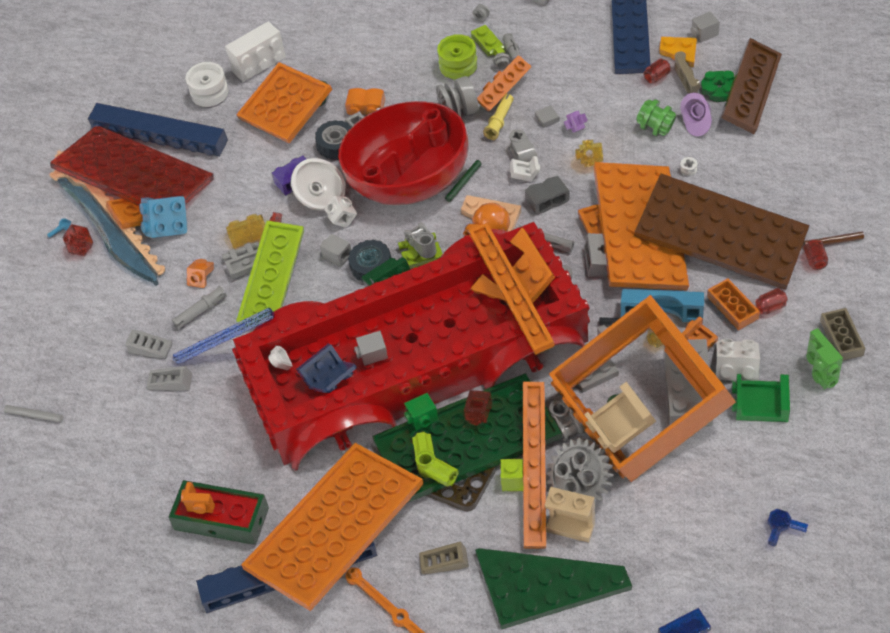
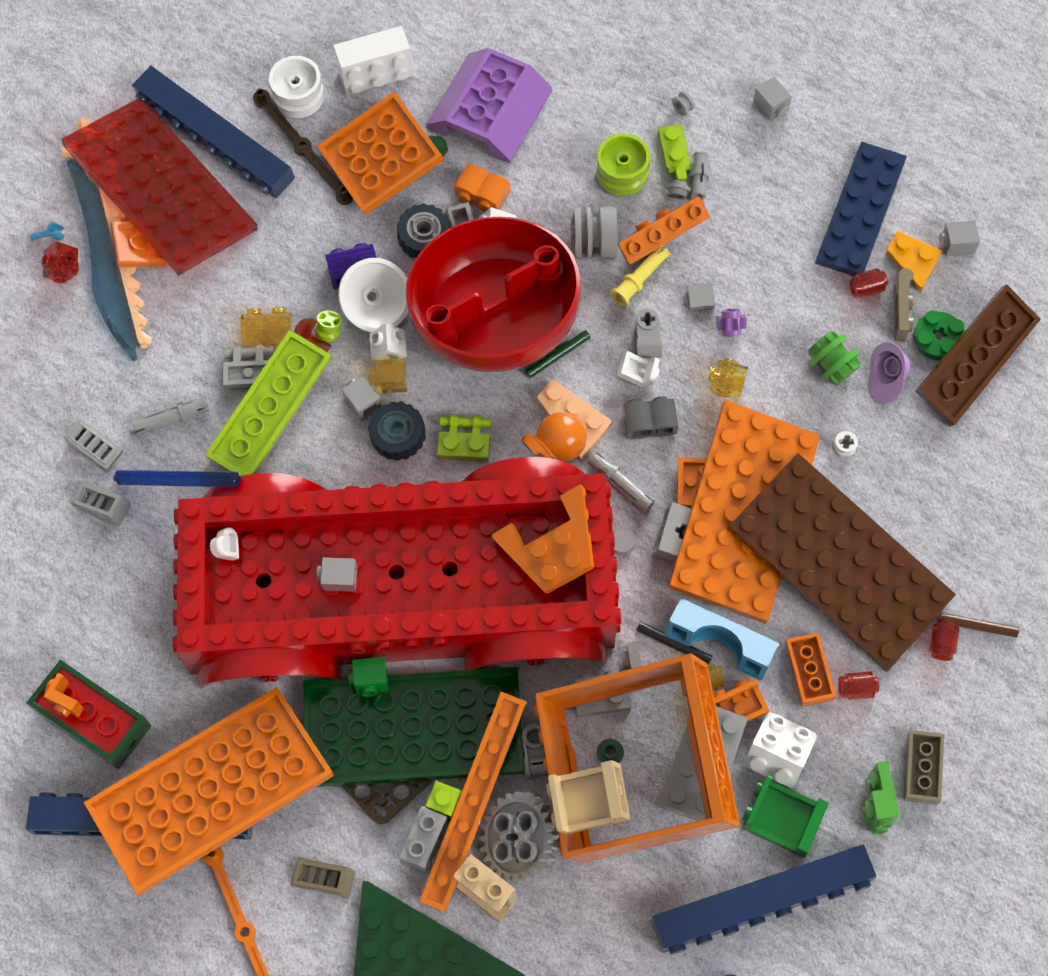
camera: 15 degrees right, 15 degrees up
dark azure bracket [139,196,187,238] -> none
orange bracket [187,259,214,288] -> none
dark blue bracket [296,344,357,393] -> none
dark green bracket [362,257,410,286] -> none
light grey piece [404,222,437,258] -> none
lime piece [412,432,459,487] -> none
clear red brick [464,390,492,425] -> none
orange plate [468,222,555,355] -> none
none -> dark brown piece [253,89,353,205]
none -> lime wheel [315,310,342,342]
none -> clear yellow brick [370,358,407,394]
none -> light grey brick [399,806,449,874]
none -> medium lavender slope [426,48,552,163]
none -> dark blue brick [651,844,876,955]

